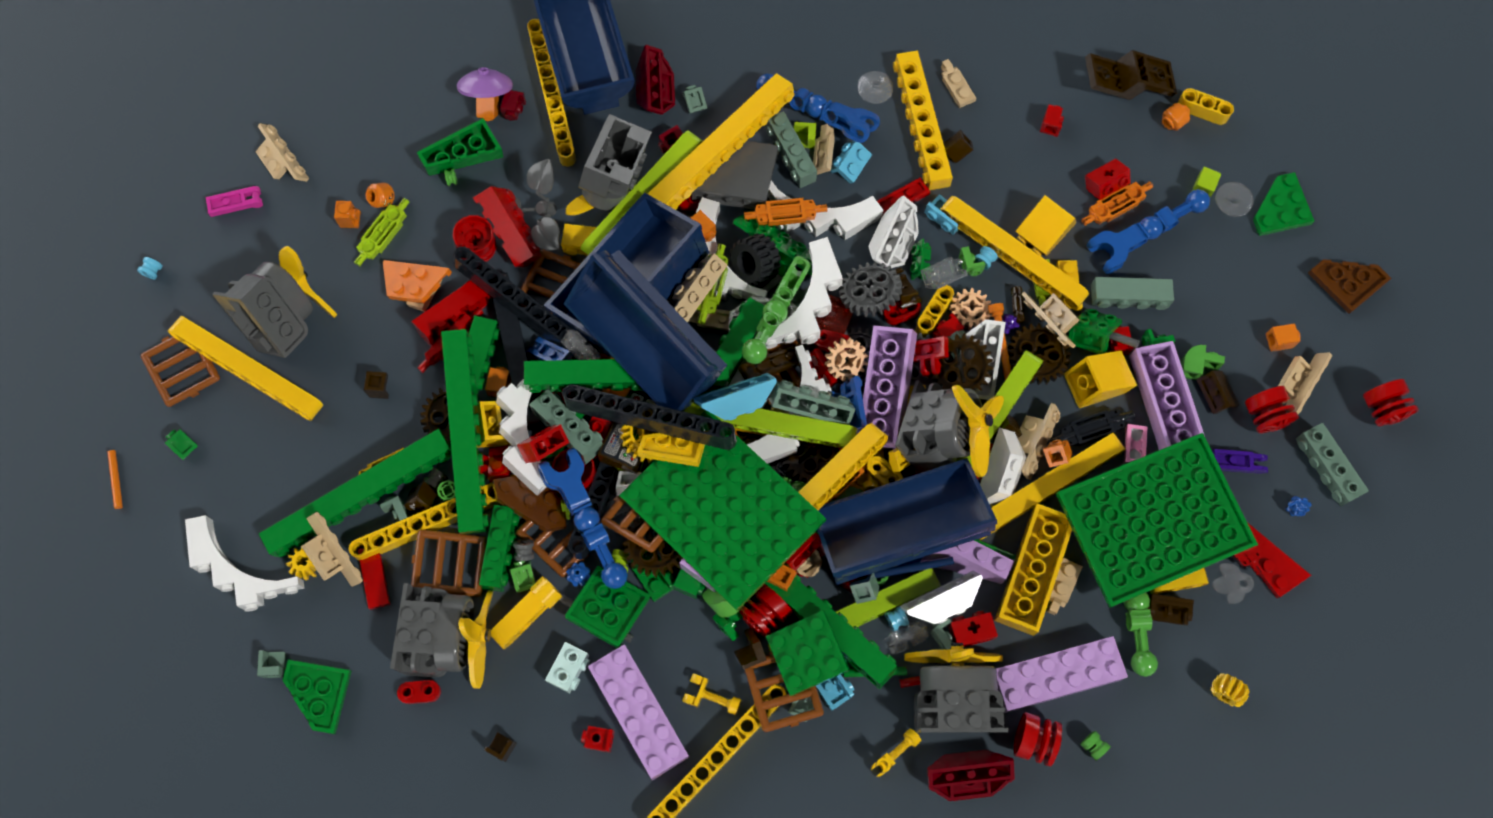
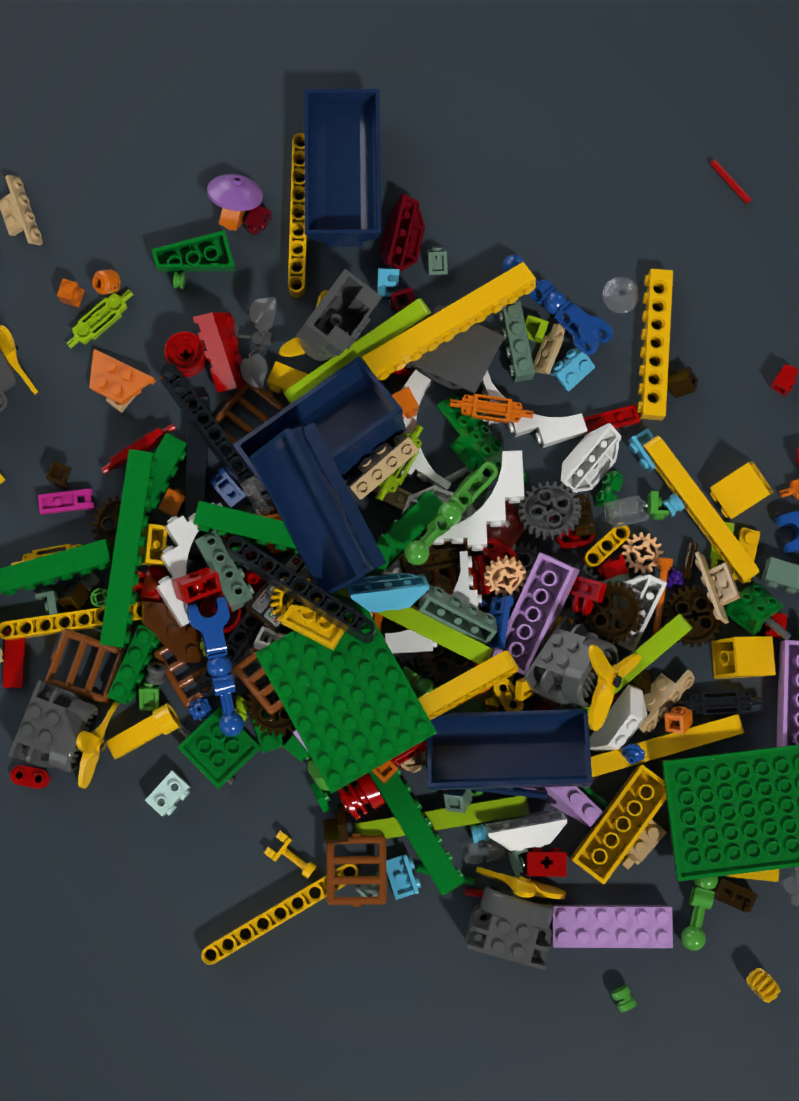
camera: 10 degrees right, 10 degrees up
red wedge [412,280,493,346] -> none
dark brown panel [484,732,517,762] -> none
red brick [581,726,615,753] -> none
lavender brick [588,644,689,780] -> none
black tyre [730,234,781,286] -> none
green plate [766,610,850,696] -> none
yellow bar [871,728,921,777] -> none
dark red wedge [927,750,1015,801] -> none
tan hinge [941,59,976,108] -> none
red wheel [1013,712,1062,767] -> none
bright pink piece [1123,424,1148,464] -> none
none -> dark pink plate [38,489,94,515]
none -> medium azure hinge [378,269,399,297]
none -> blue plant [622,743,645,764]

